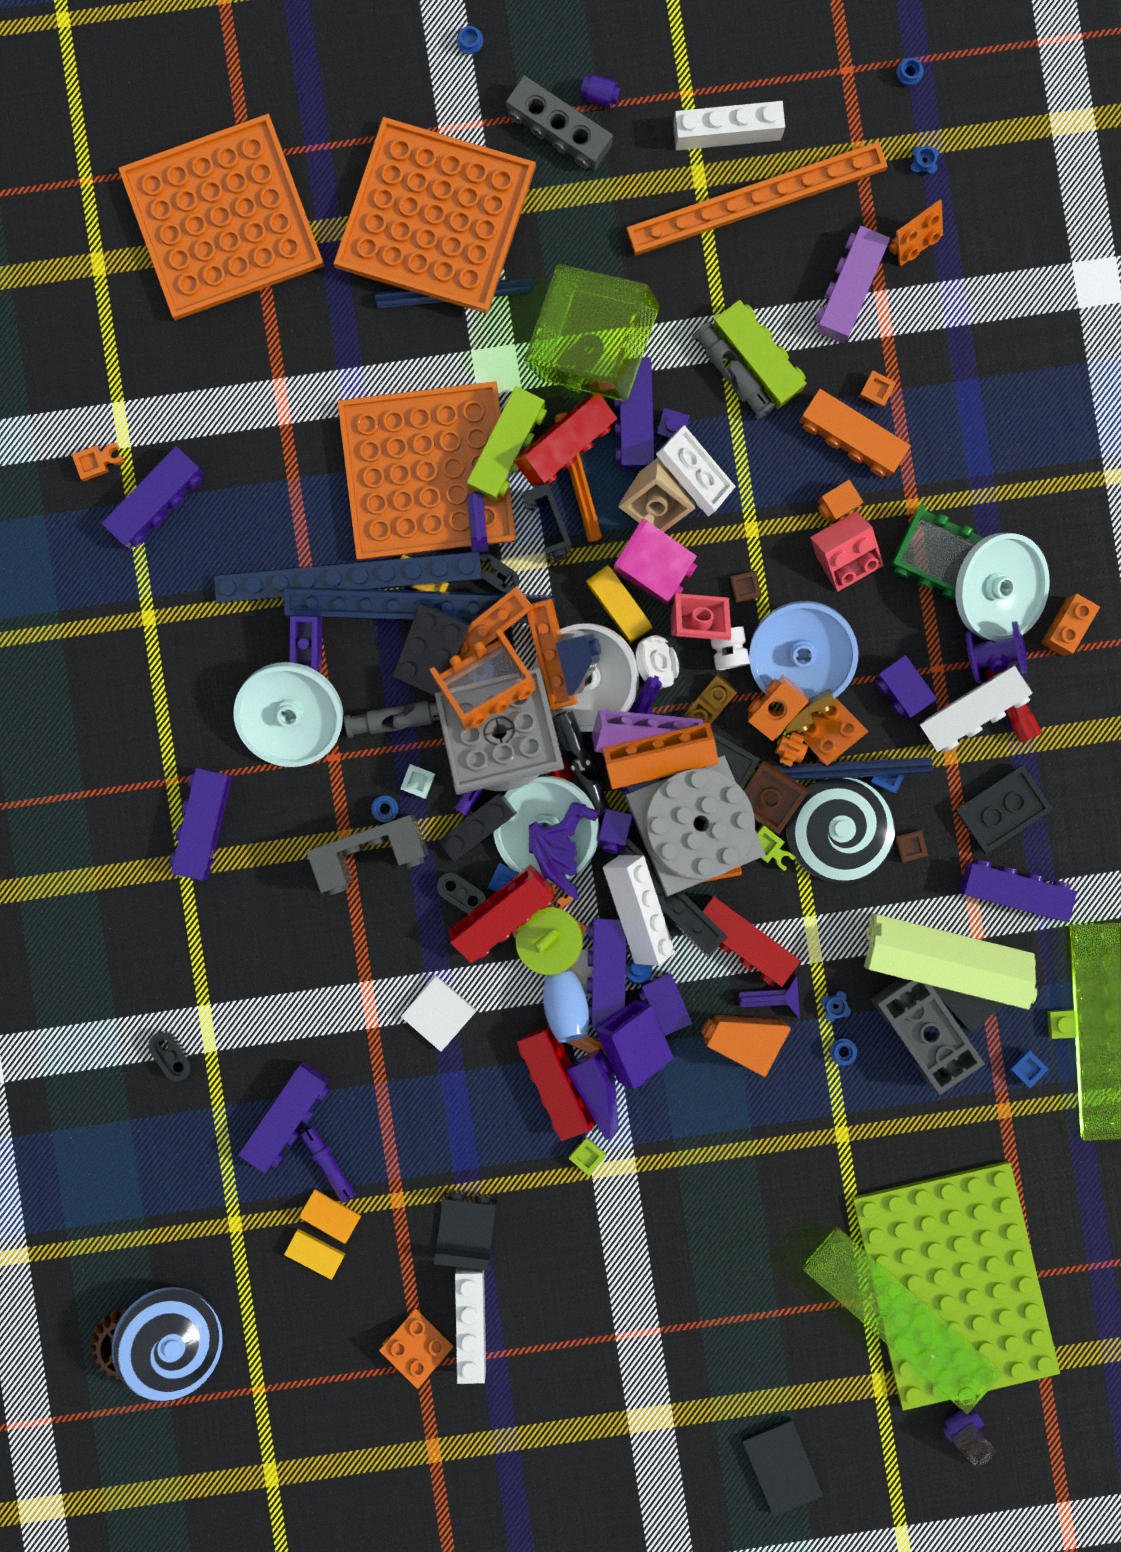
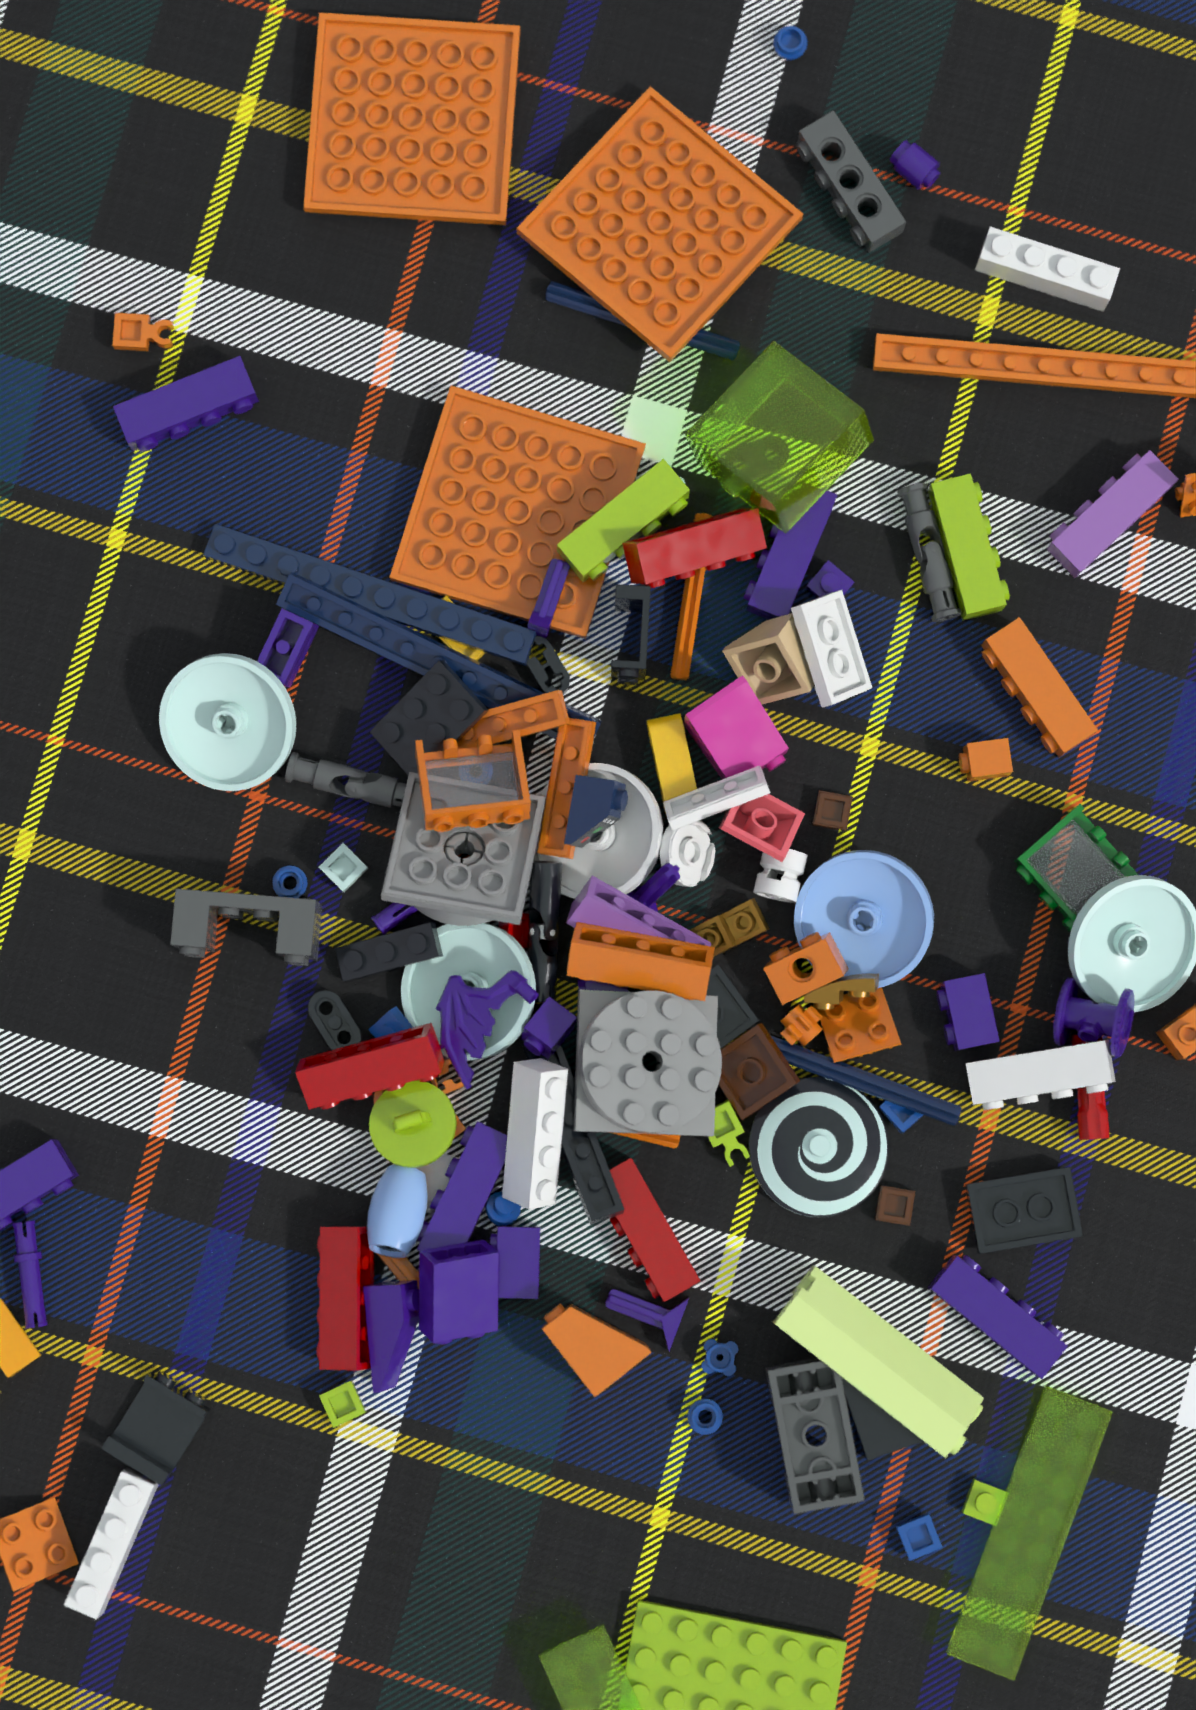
camera: 25 degrees right, 5 degrees down
dark purple brick [169,768,233,881] -> none
white tile [401,975,477,1051] -> none
coral slope [810,511,884,592] -> none
orange plate [859,371,897,409] -> none
none -> white tile [663,766,770,830]

